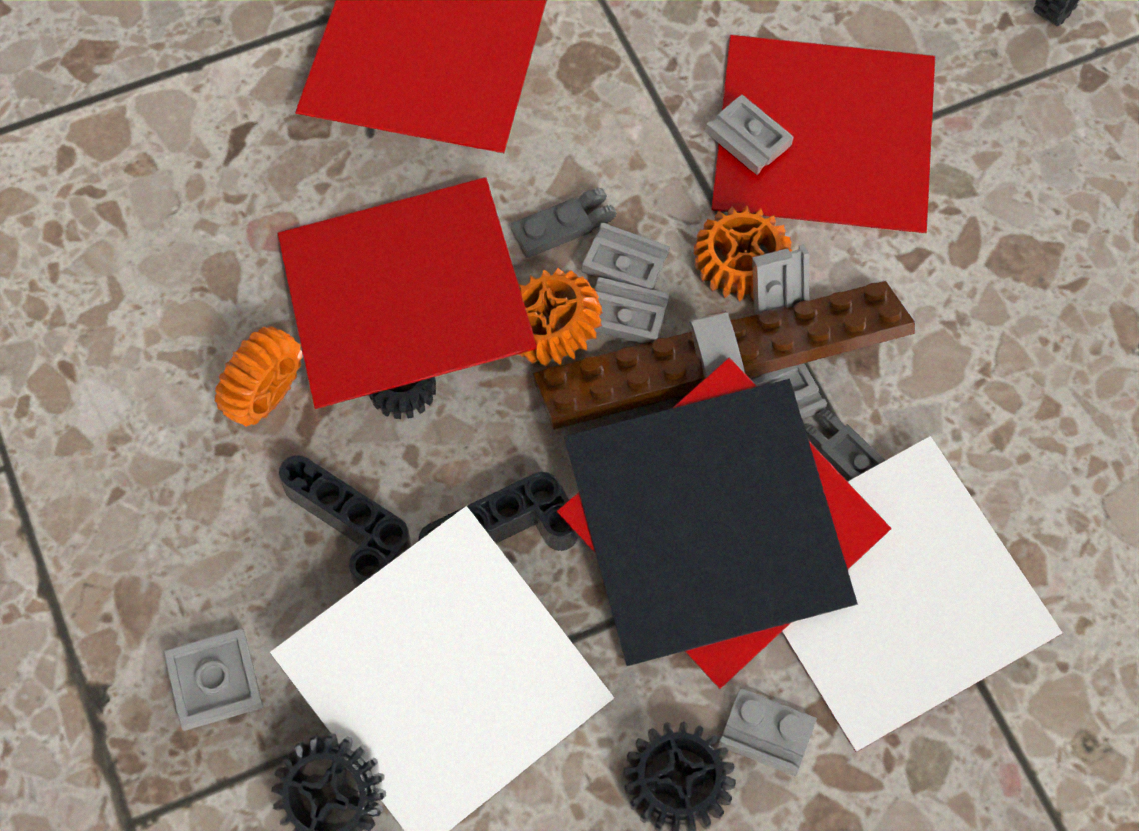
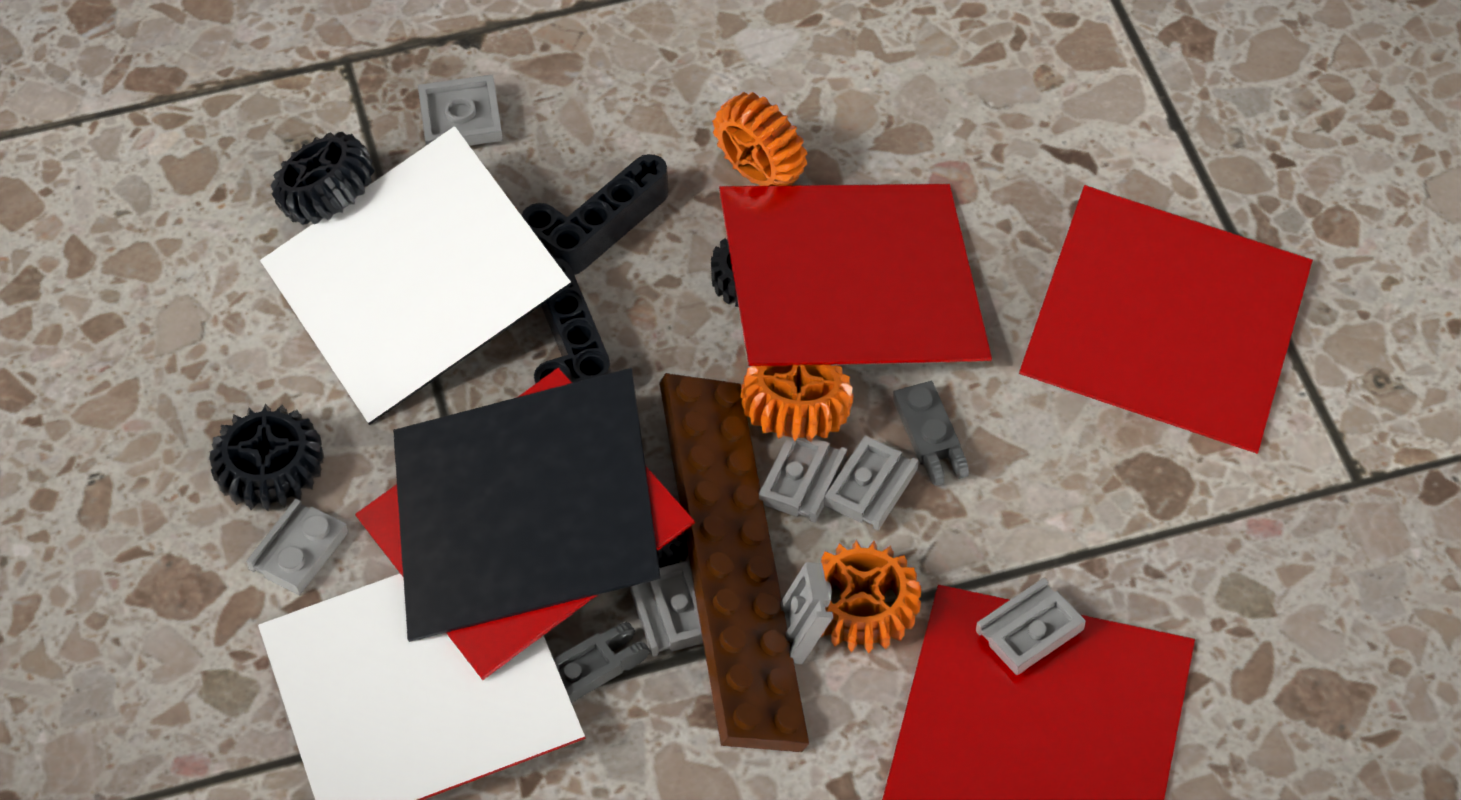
camera: 100 degrees right, 10 degrees down
light grey slope [689,311,745,378] -> none

